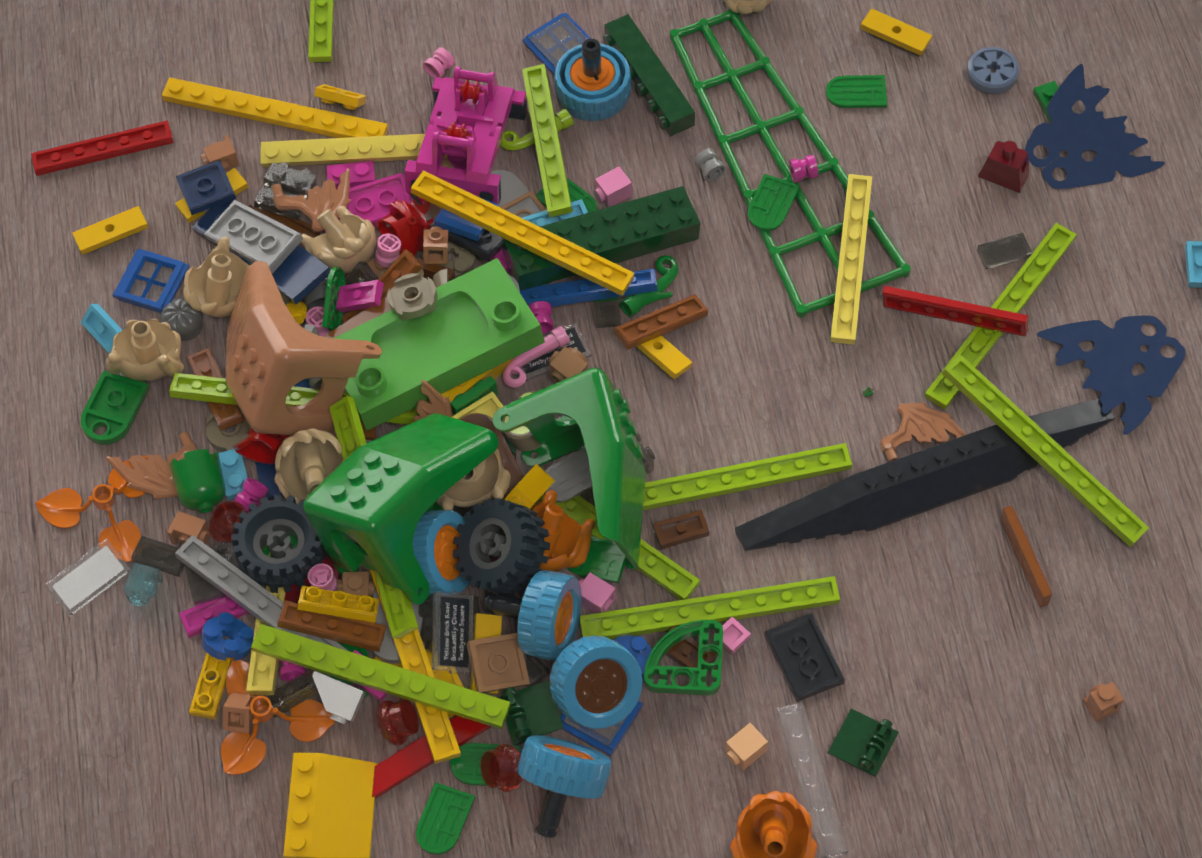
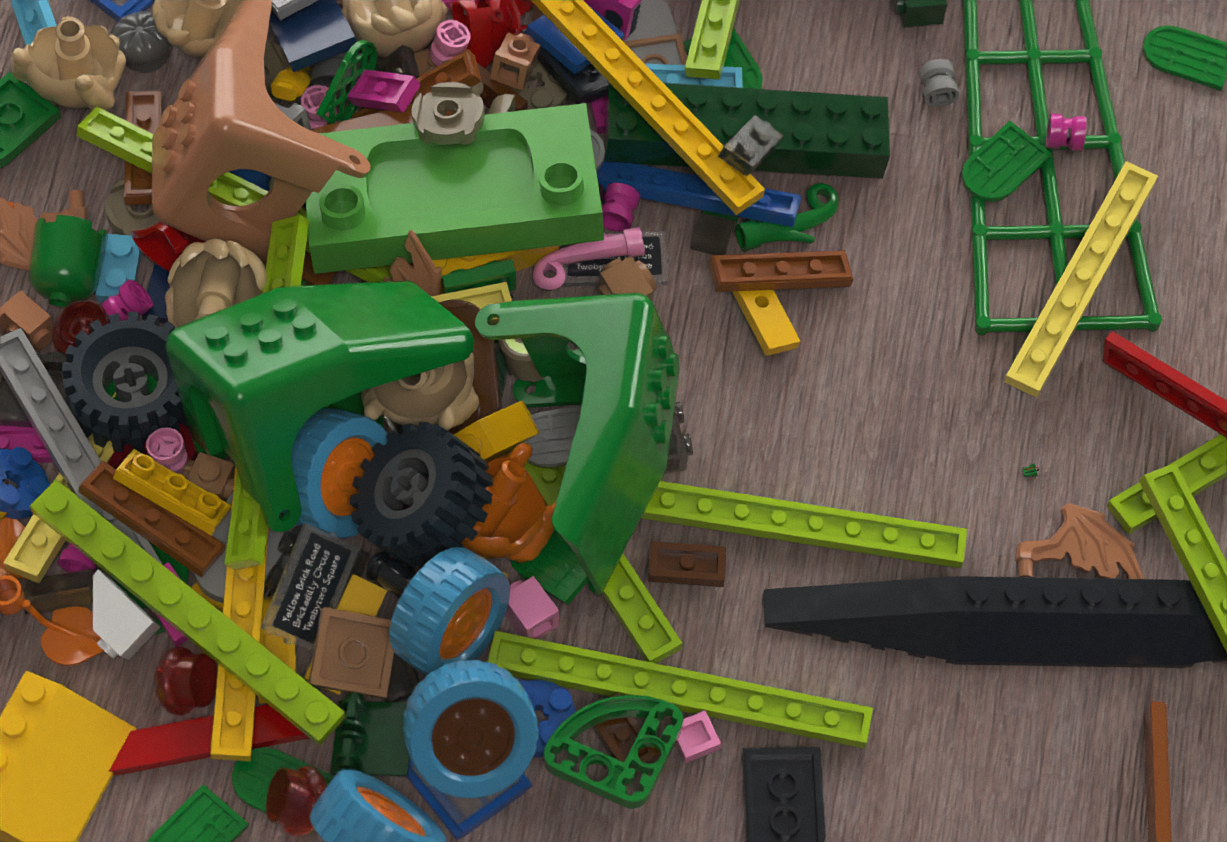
camera: 15 degrees right, 0 degrees up
bright pink brick [594,166,632,207] -> none
none -> clear smoke plate [718,115,783,177]

